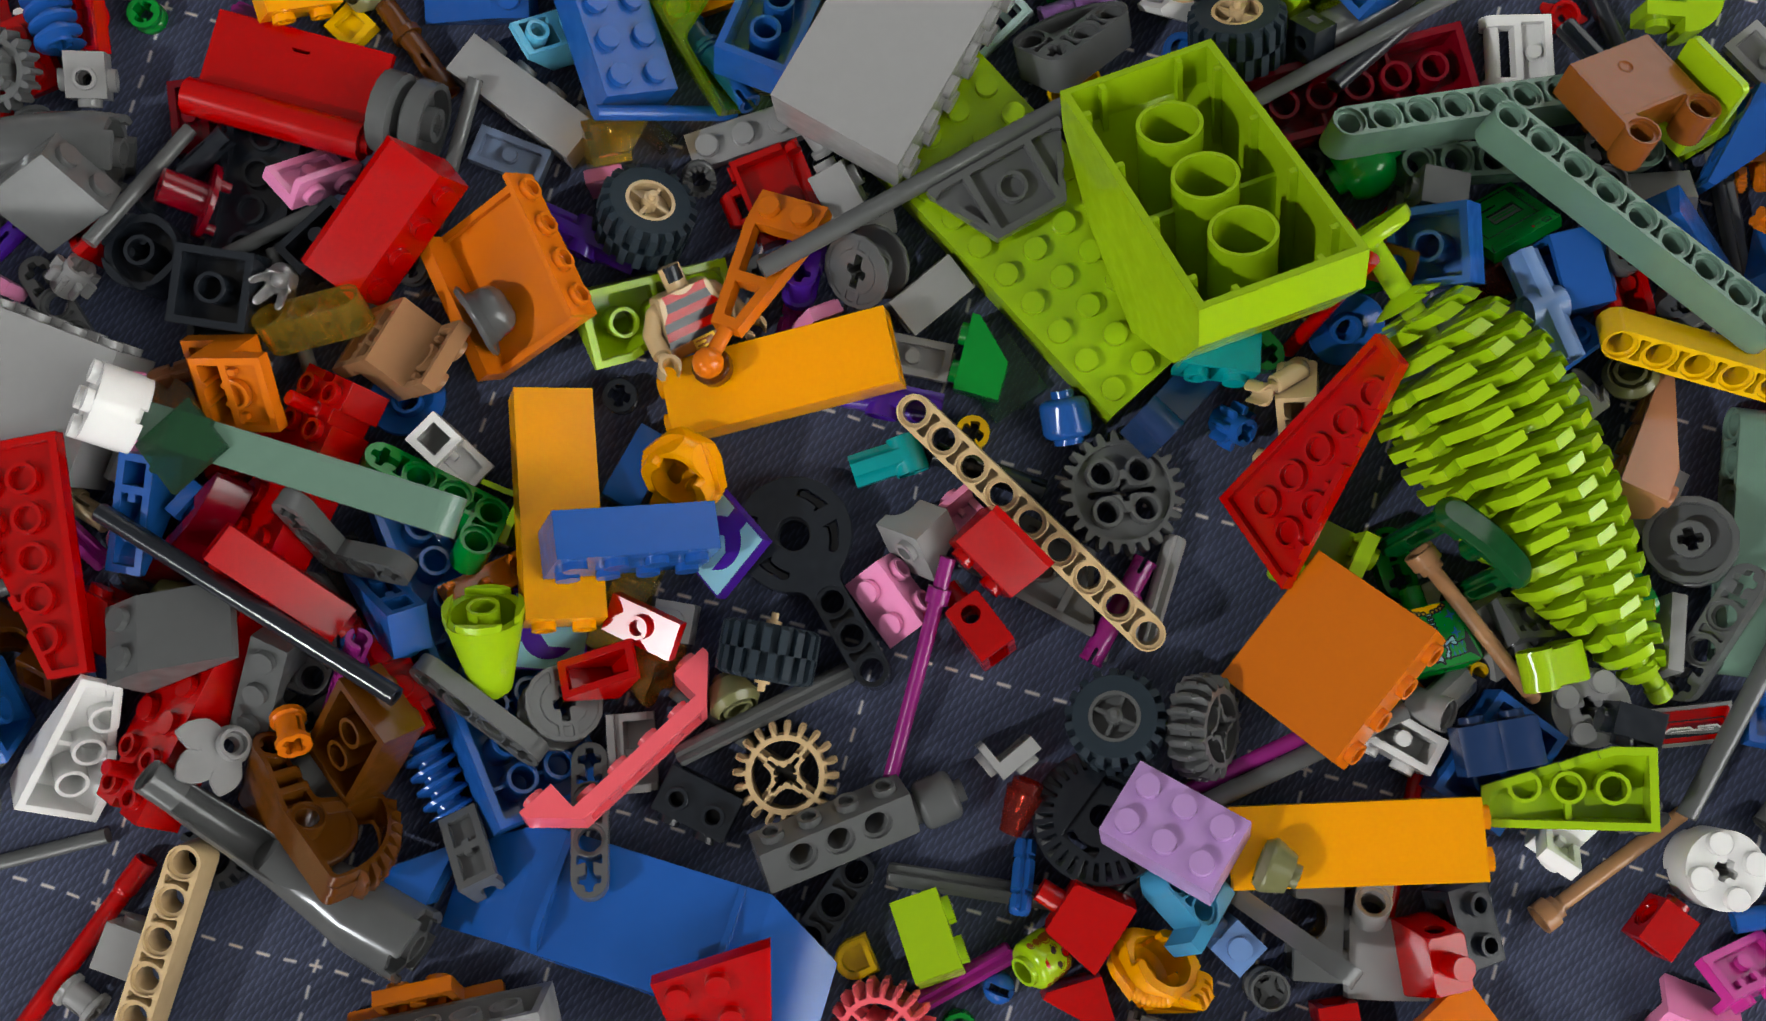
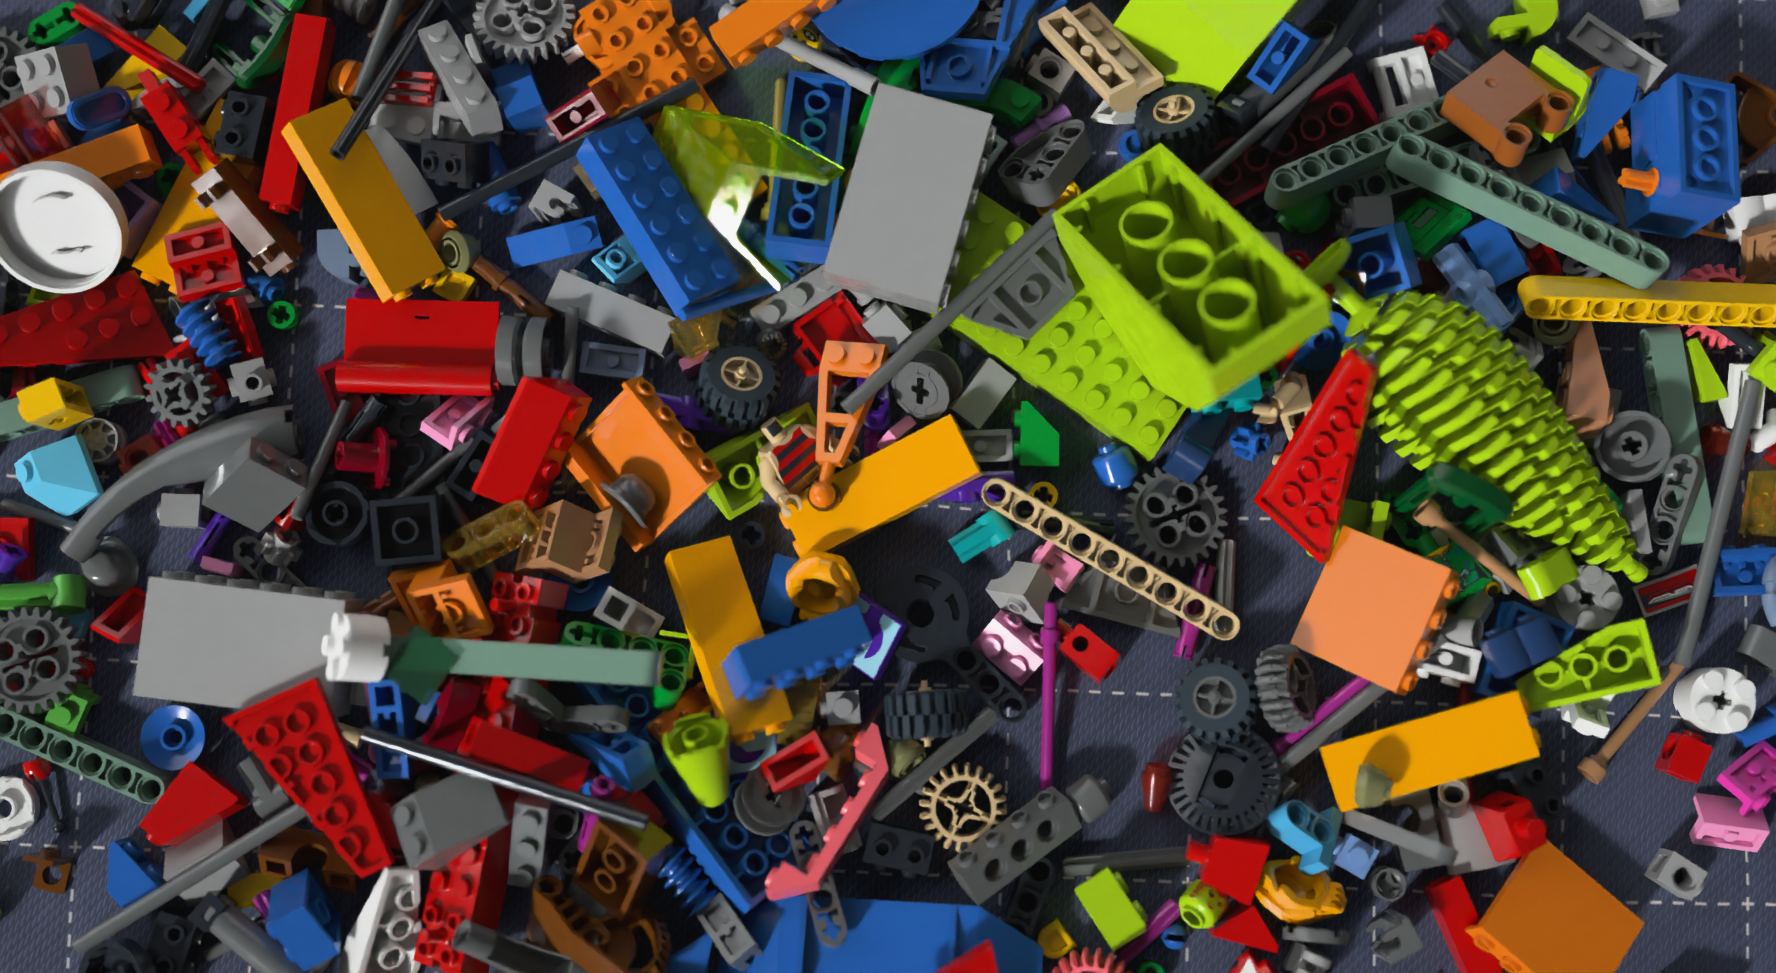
camera: 15 degrees left, 0 degrees up
light grey plate [174,718,252,797] -> none
flat silver piece [248,262,299,310] -> none
orange bush [269,704,313,759] -> none
dark grey beam [409,653,549,767] -> none
plate [601,591,687,661] -> none
red slope [948,505,1055,598] -> none
light grey bracket [974,733,1042,780] -> none
blue axle [1008,837,1037,917] -> none
lavender brick [1099,760,1252,906] -> none
black brick [1593,700,1669,755] -> none

